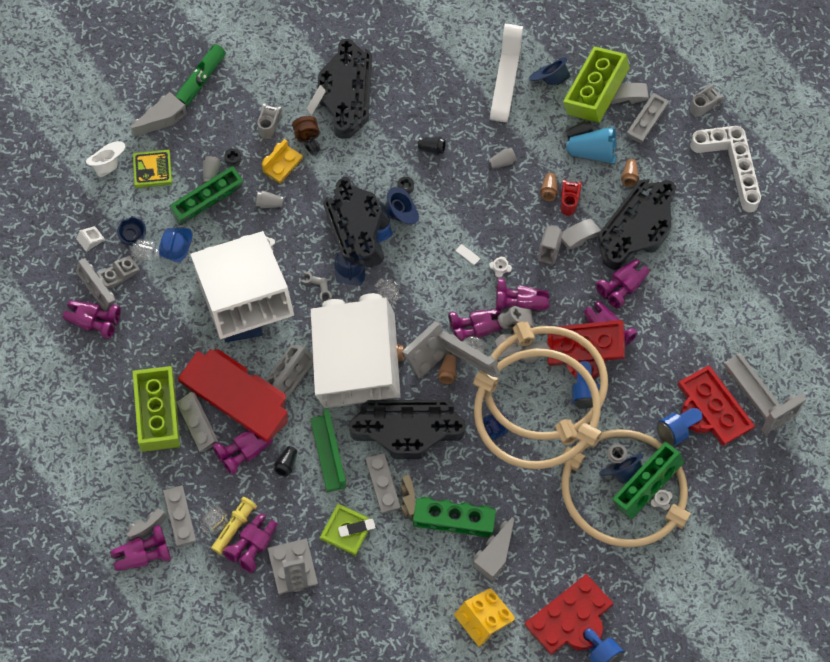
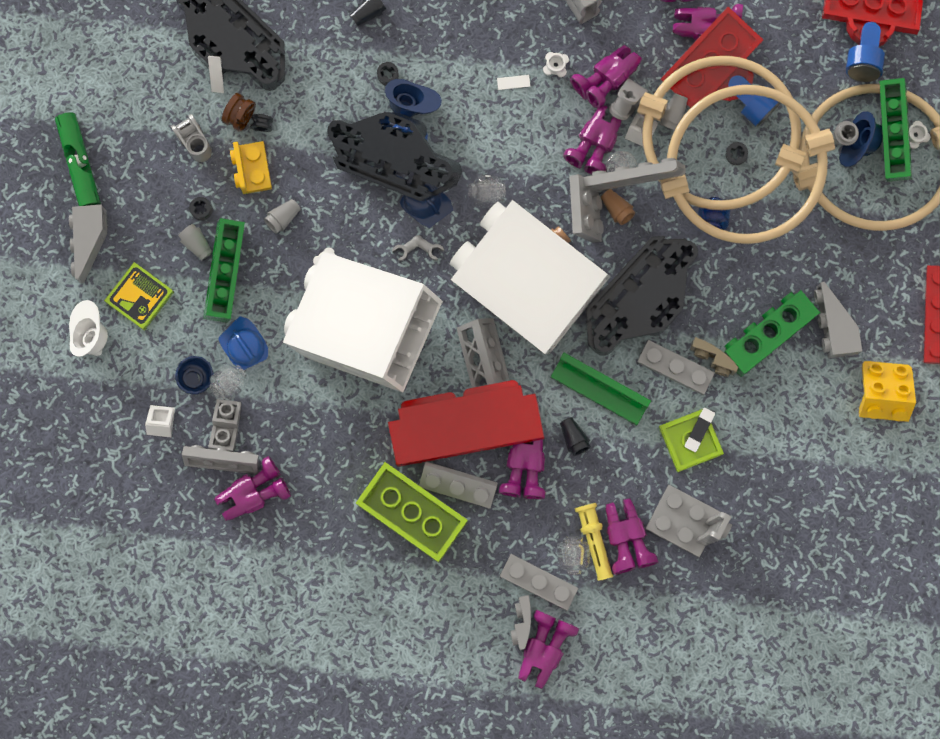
camera: 45 degrees left, 15 degrees up
none -> black bush [725,142,748,165]

